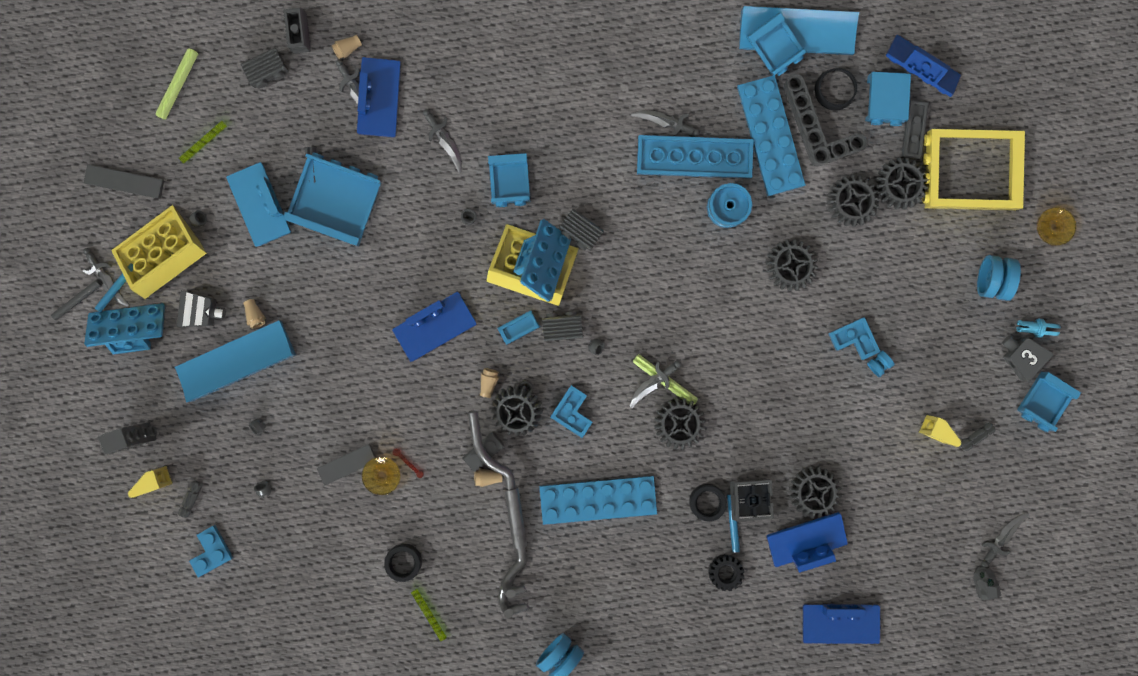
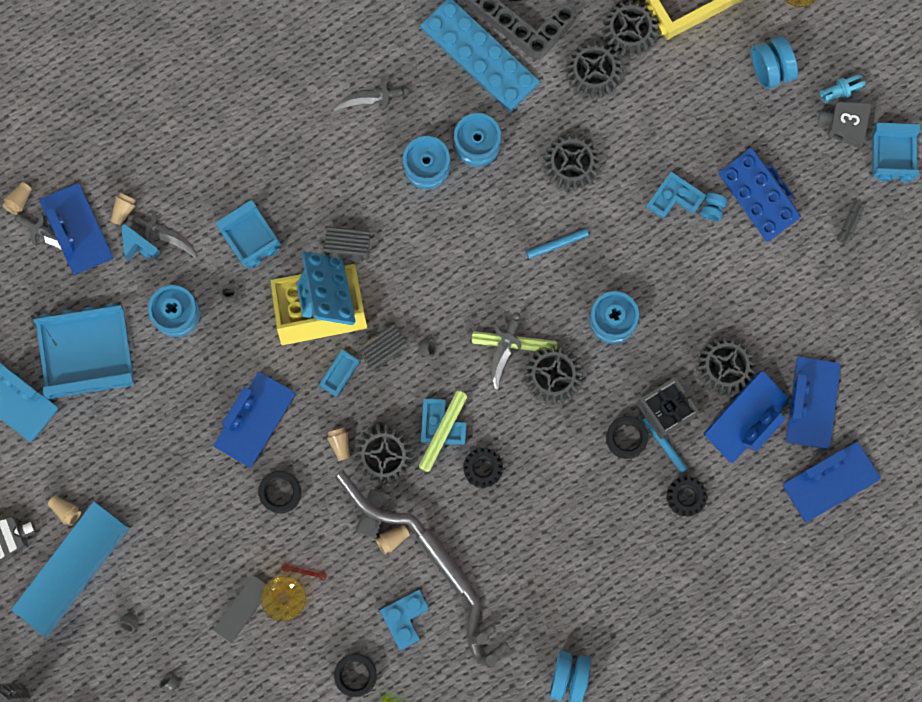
camera: 25 degrees left, 10 degrees down
dark azure plate [539,476,657,525] -> none
dark azure plate [637,135,754,179] -> none
light yellow tile [919,415,961,447] -> none
none -> tan cone [110,193,136,226]
none -> dark azure slope [122,224,161,261]
none -> dark azure wheel [148,285,200,338]
none -> black tyre [258,471,301,514]
none -> dark azure plate [379,590,429,651]
none -> dark azure wheel [403,136,451,190]
none -> yellowish green axle [419,391,467,472]
none -> black tyre [463,447,503,488]
none -> dark azure bar [526,228,589,259]
none -> dark azure wheel [589,291,639,344]
none -> blue bracket [719,148,801,242]
none -> blue bracket [786,357,841,449]

